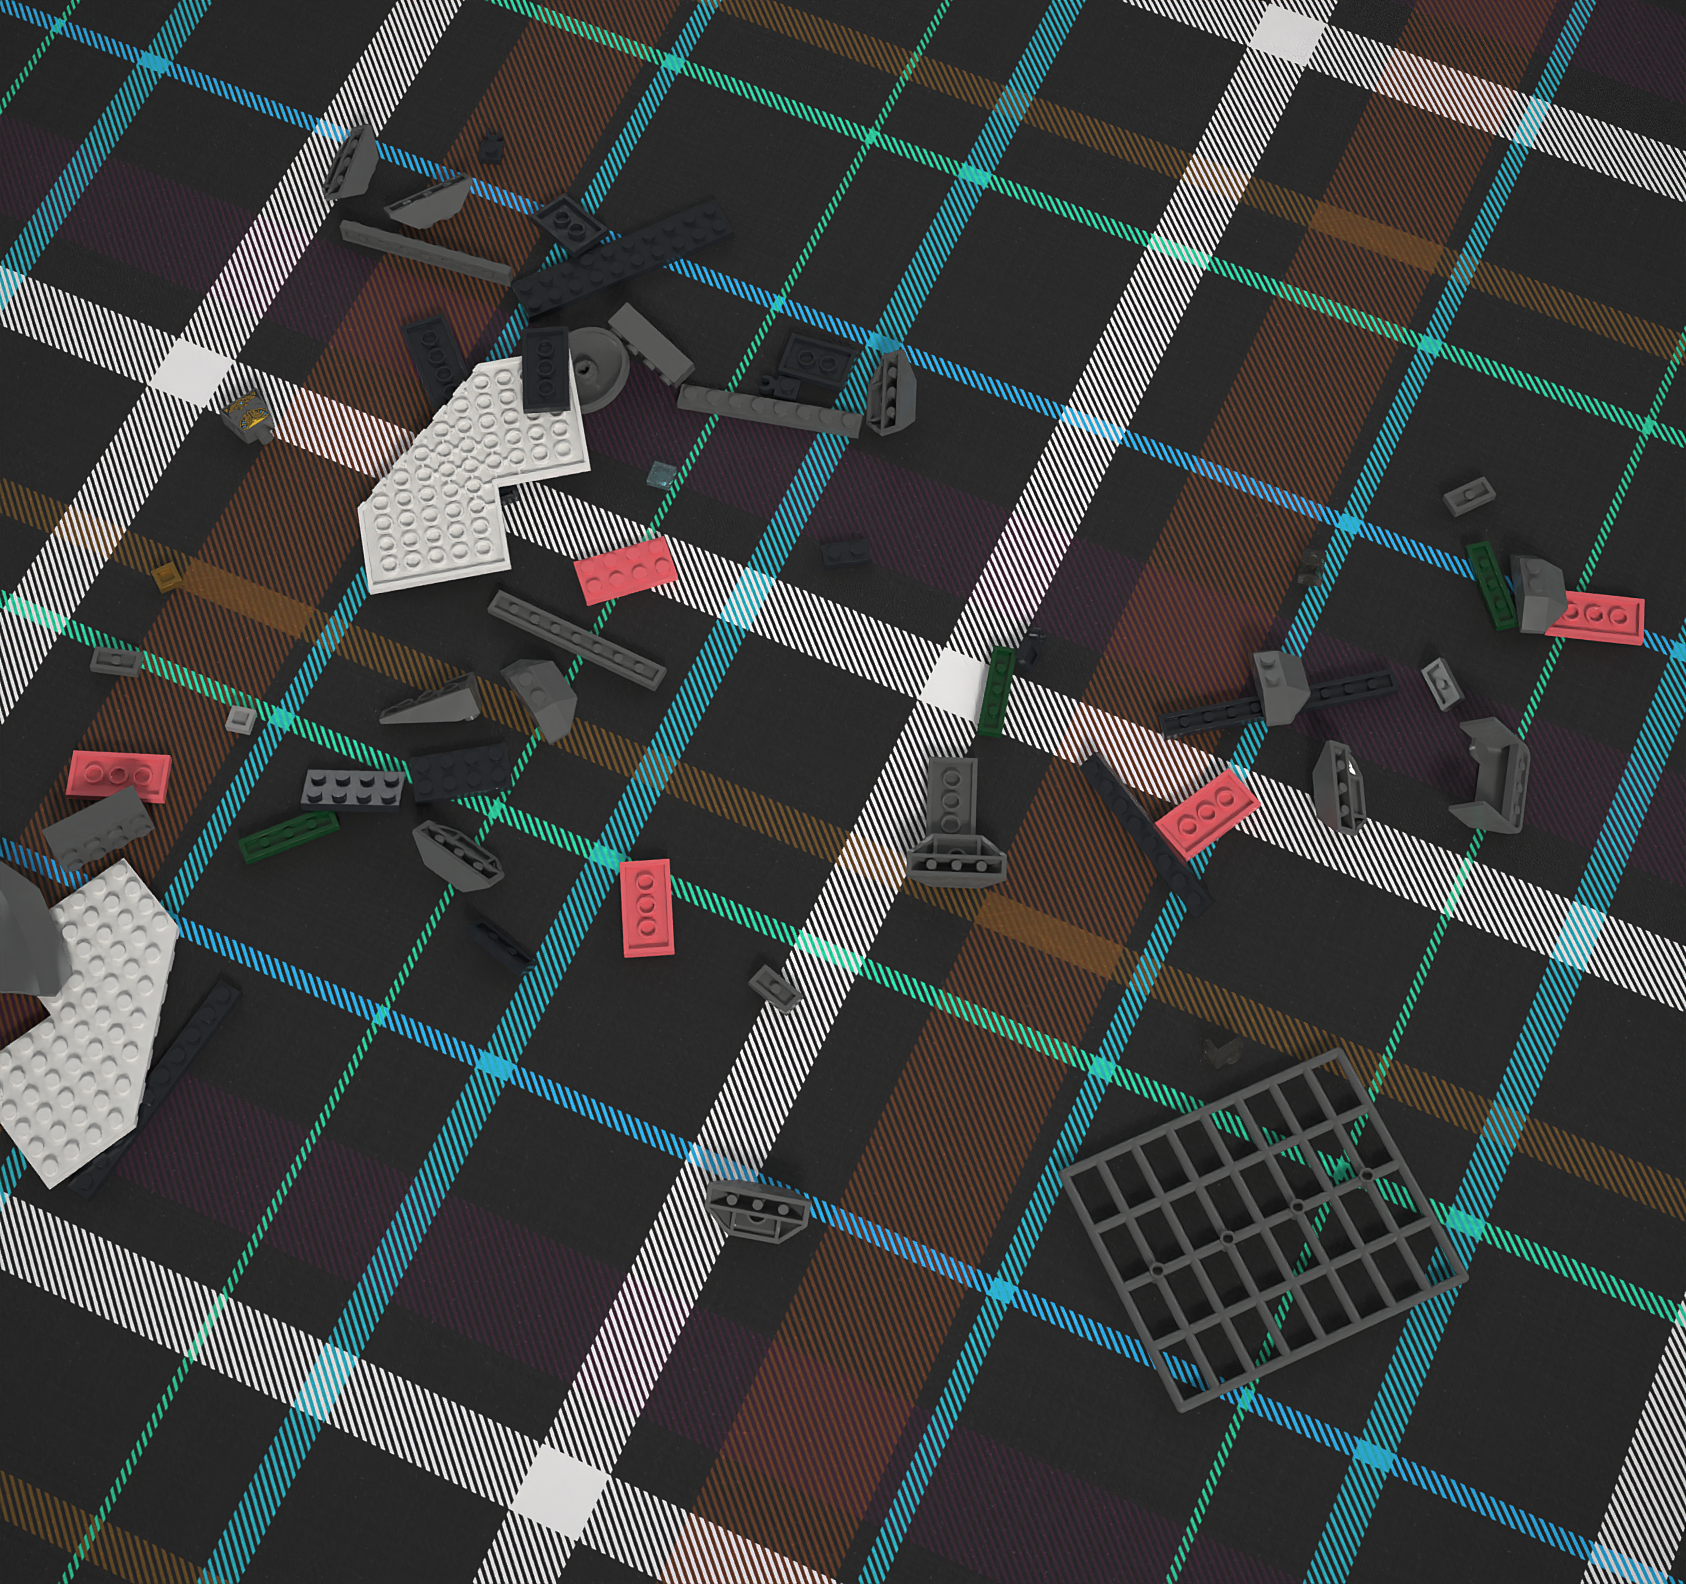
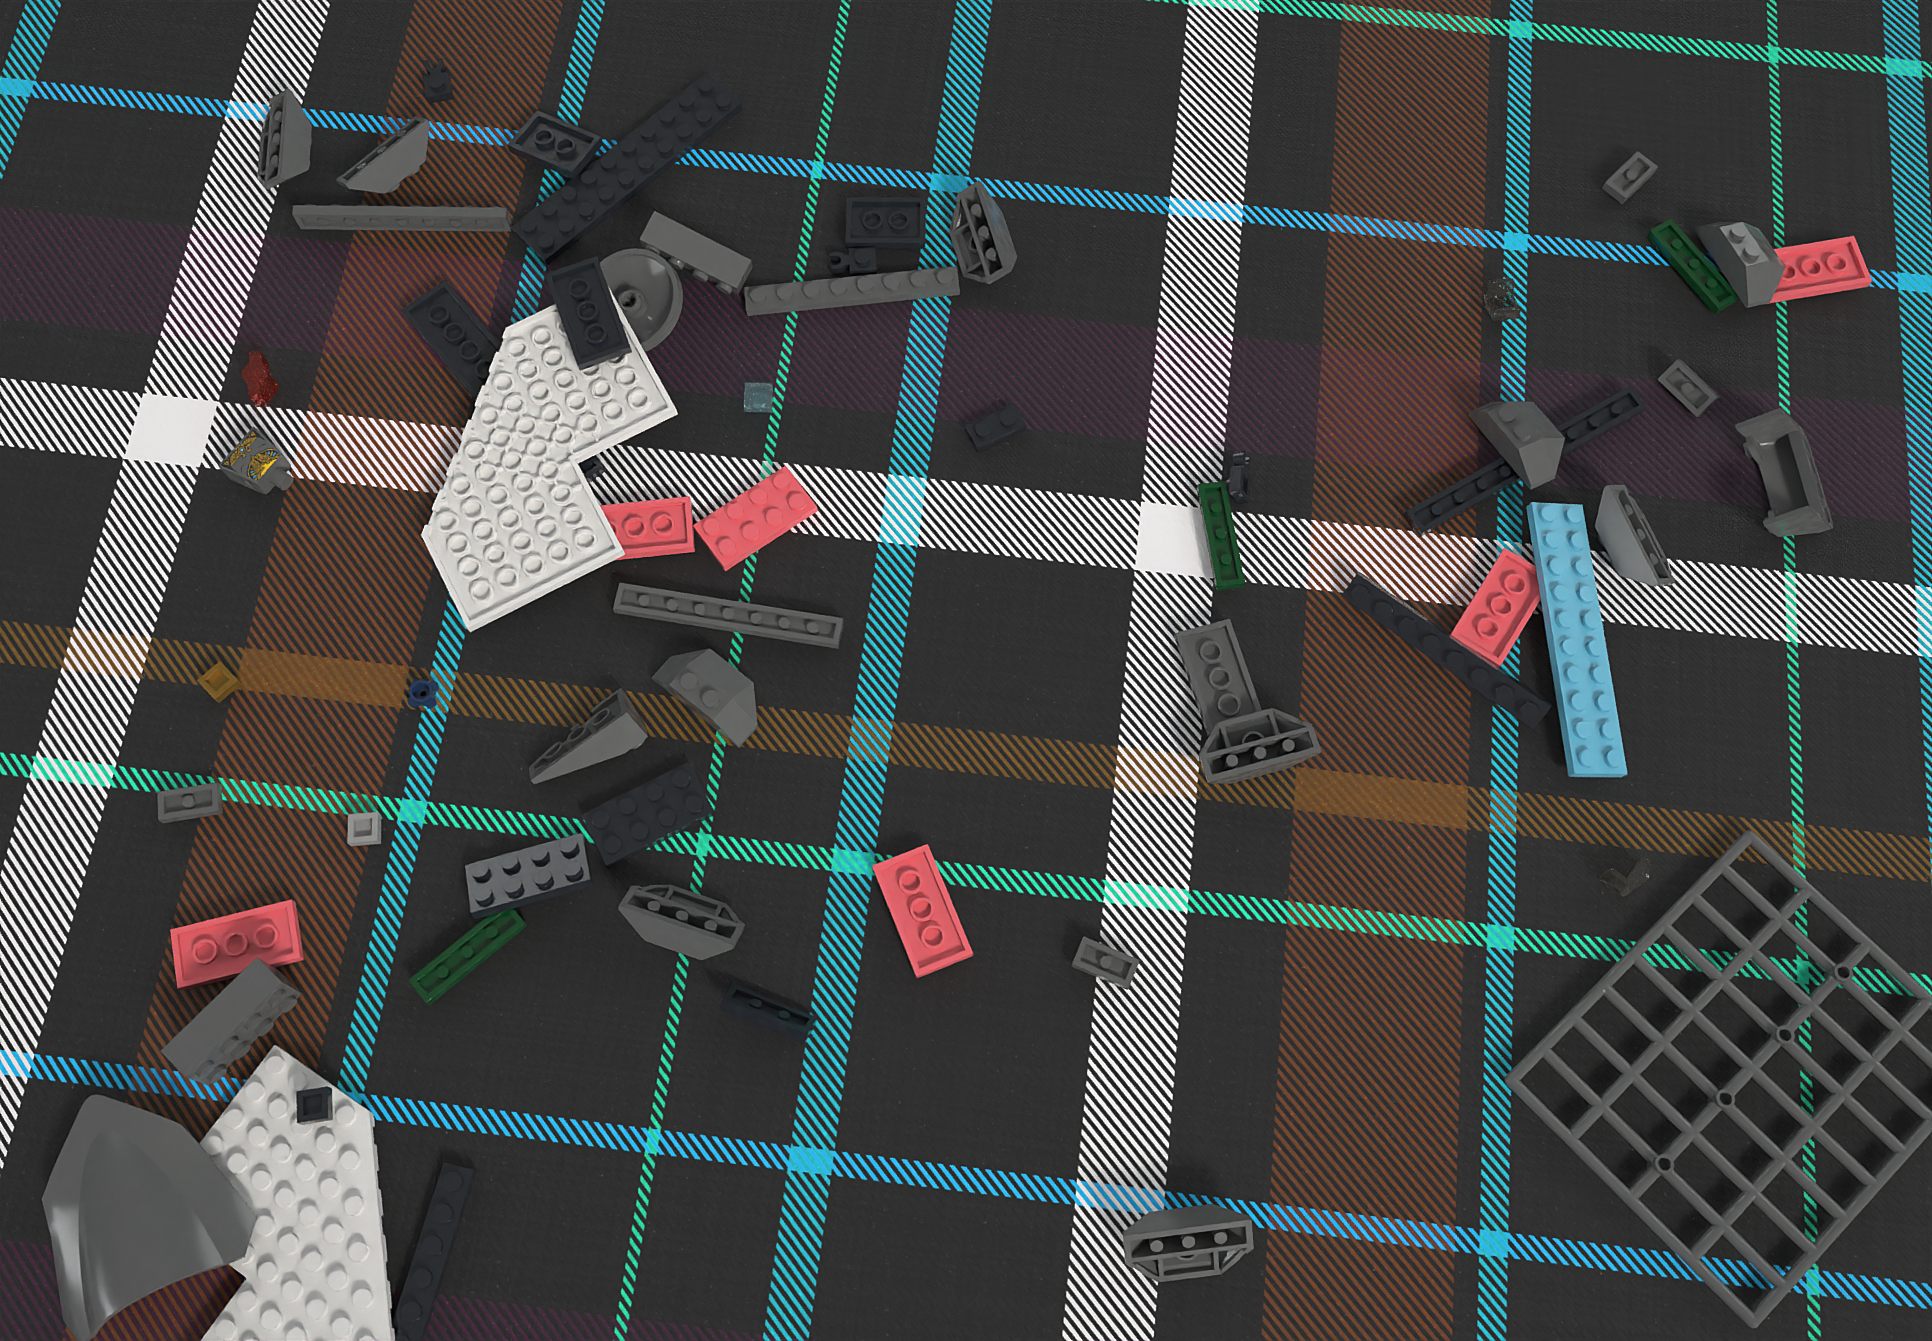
camera: 20 degrees left, 5 degrees up
none -> clear red piece [242,351,278,407]
none -> black plate [296,1086,333,1125]
none -> dark blue plate [408,680,439,709]
none -> coral plate [600,496,695,560]
none -> medium azure plate [1526,502,1627,777]

